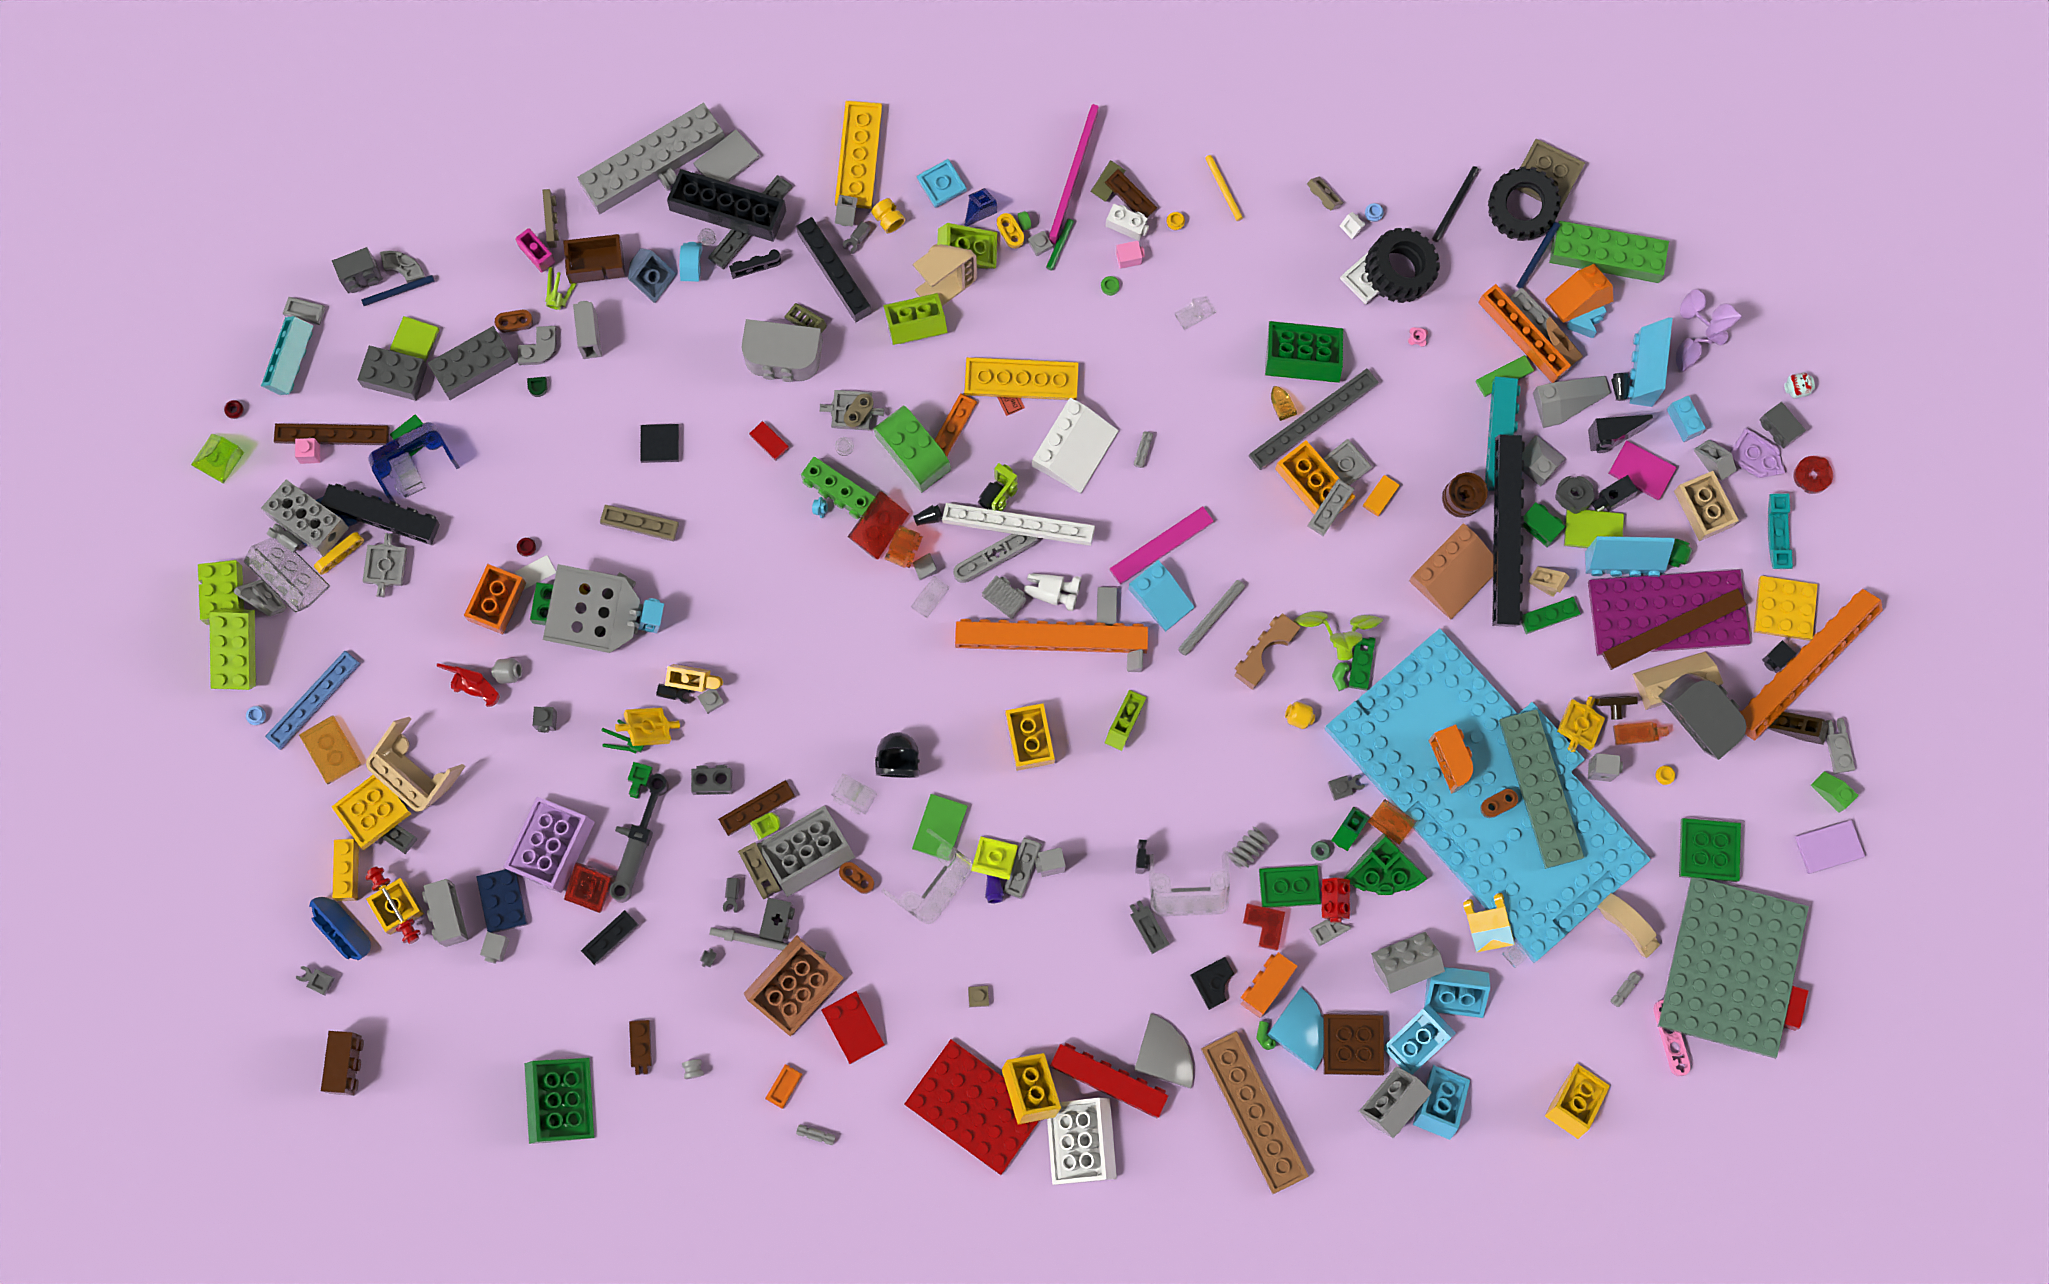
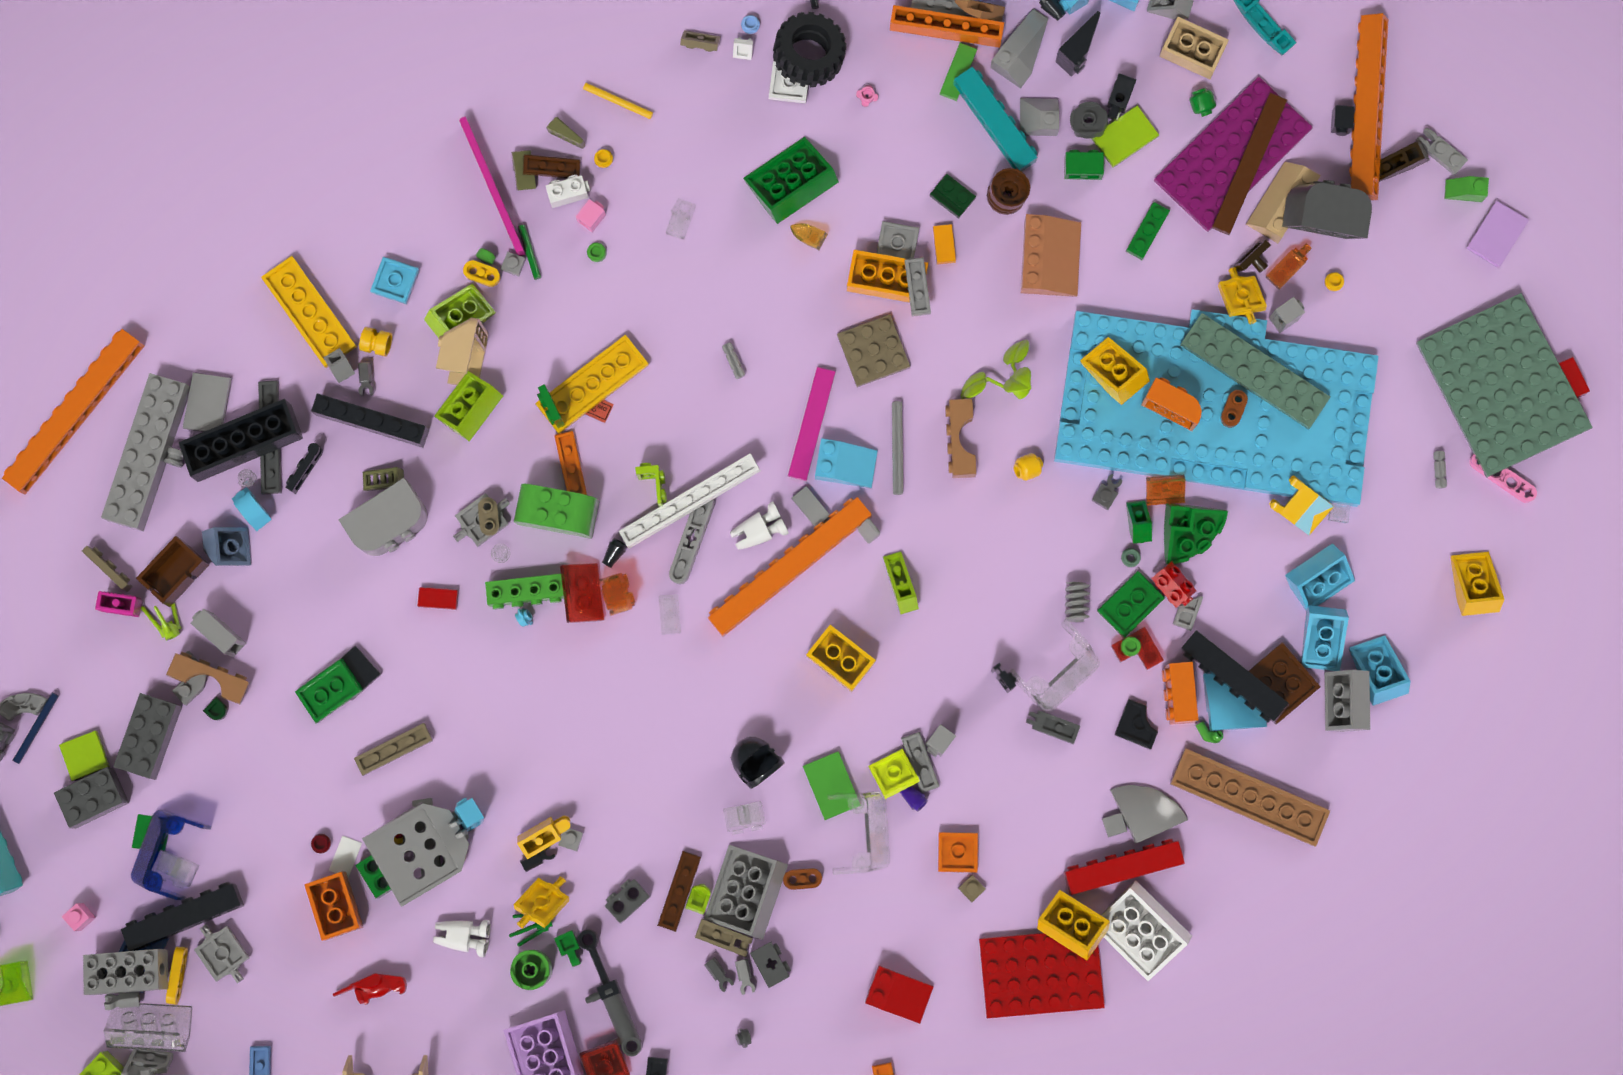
camera: 35 degrees left, 5 degrees up
reddish brown tile [274,423,390,445] -> none
light grey head [492,658,522,684] -> none
dark orange plate [494,309,533,333] -> none
dark grey brick [532,706,557,733] -> none
light grey bar [709,927,826,959] -> none
nougat slope [743,935,844,1037] -> none
dark grey slope [913,553,937,580] -> none
clear blue slope [964,188,997,226] -> none
black brick [978,482,1004,510] -> none
light grey brick [982,575,1026,619] -> none
white slope [1032,398,1118,494] -> none
dark grey plate [1249,368,1379,470] -> none
bright green arm [1332,662,1349,691] -> none
green plate [1348,637,1376,691] -> none
light grey brick [1371,932,1445,994] -> none
black brick [1492,434,1525,627] -> none
tan slope [1528,566,1569,597] -> none
medium azure slope [1585,536,1674,577] -> none
tan arch [1597,893,1660,958] -> none
dark pink tile [1608,440,1677,500] -> none
green plate [1679,818,1741,882] -> none
yellow plate [1753,576,1818,641] -> none
none -> orange brick [2,329,144,495]
none -> medium nougat arch [166,652,249,705]
none -> green tile [295,659,364,723]
none -> white piece [433,920,491,958]
none -> bright green brick [510,950,552,990]
none -> green plate [537,384,565,428]
none -> olive slope [546,117,585,149]
none -> light grey bar [735,959,755,995]
none -> dark tan plate [837,315,910,387]
none -> dark green plate [930,174,976,219]
none -> orange plate [938,832,978,873]
none -> yellow slope [1080,337,1150,405]
none -> light grey tile [1102,813,1127,837]
none -> bright green tile [1121,637,1141,657]
none -> black brick [1182,630,1289,723]

